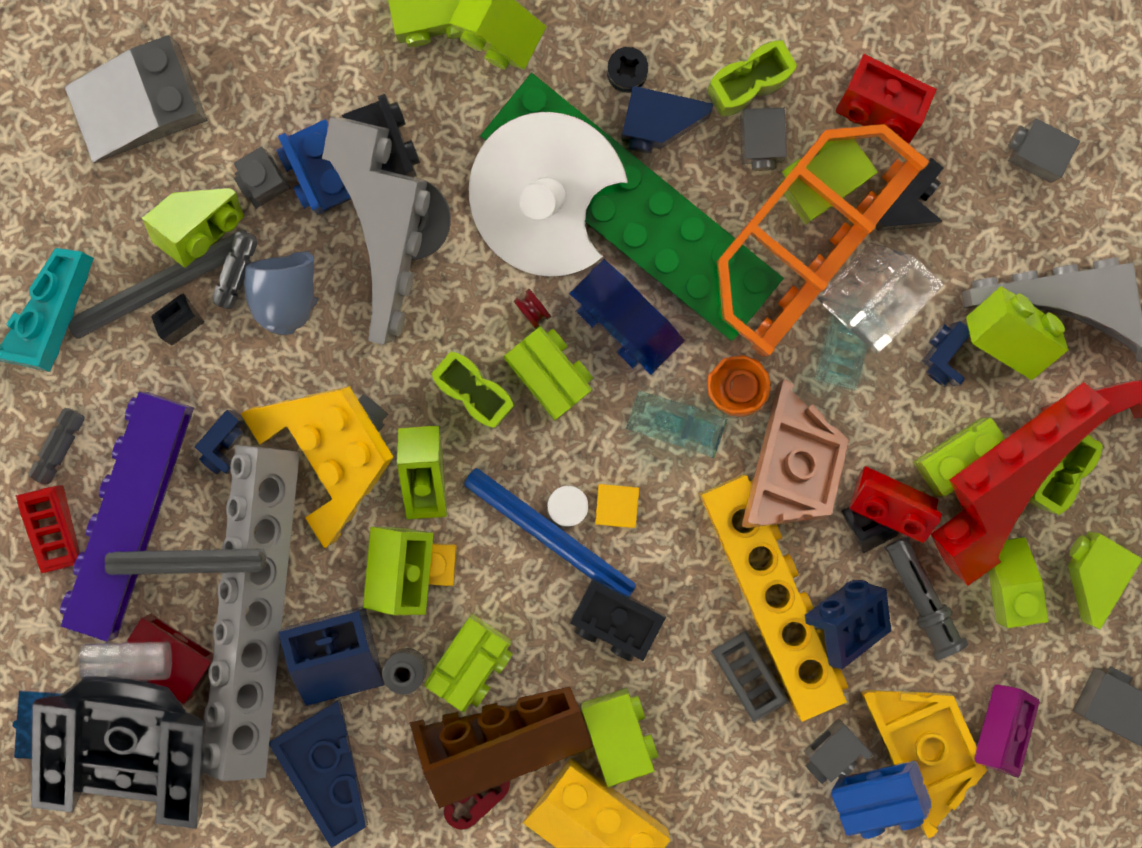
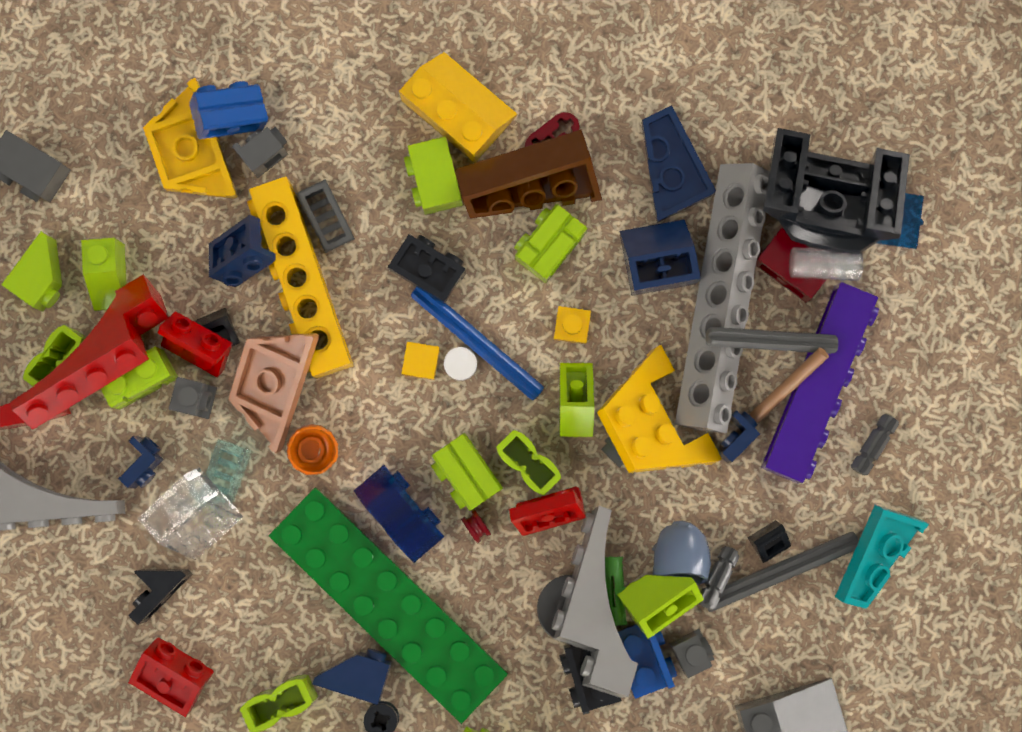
camera: 170 degrees left, 5 degrees down
red slope [16,485,80,574] -> none
lime slope [142,188,245,268] -> none
lime brick [363,526,433,615] -> none
dark grey brick [382,648,427,694] -> none
white piece [469,112,628,276] -> none
clear light blue slope [626,390,728,458] -> none
orange plate [717,124,930,358] -> none
dark grey brick [740,107,787,171] -> none
lime brick [778,139,878,225] -> none
dark grey pin [884,536,969,660] -> none
lime brick [966,286,1068,380] -> none
magenta slope [974,684,1040,778] -> none
dark grey brick [1008,118,1080,183] -> none
none -> dark grey brick [169,377,217,419]
none -> red bracket [509,486,586,536]
none -> bright green pin [605,556,627,626]
none -> lime slope [617,575,704,639]
none -> medium nougat bar [750,347,829,423]

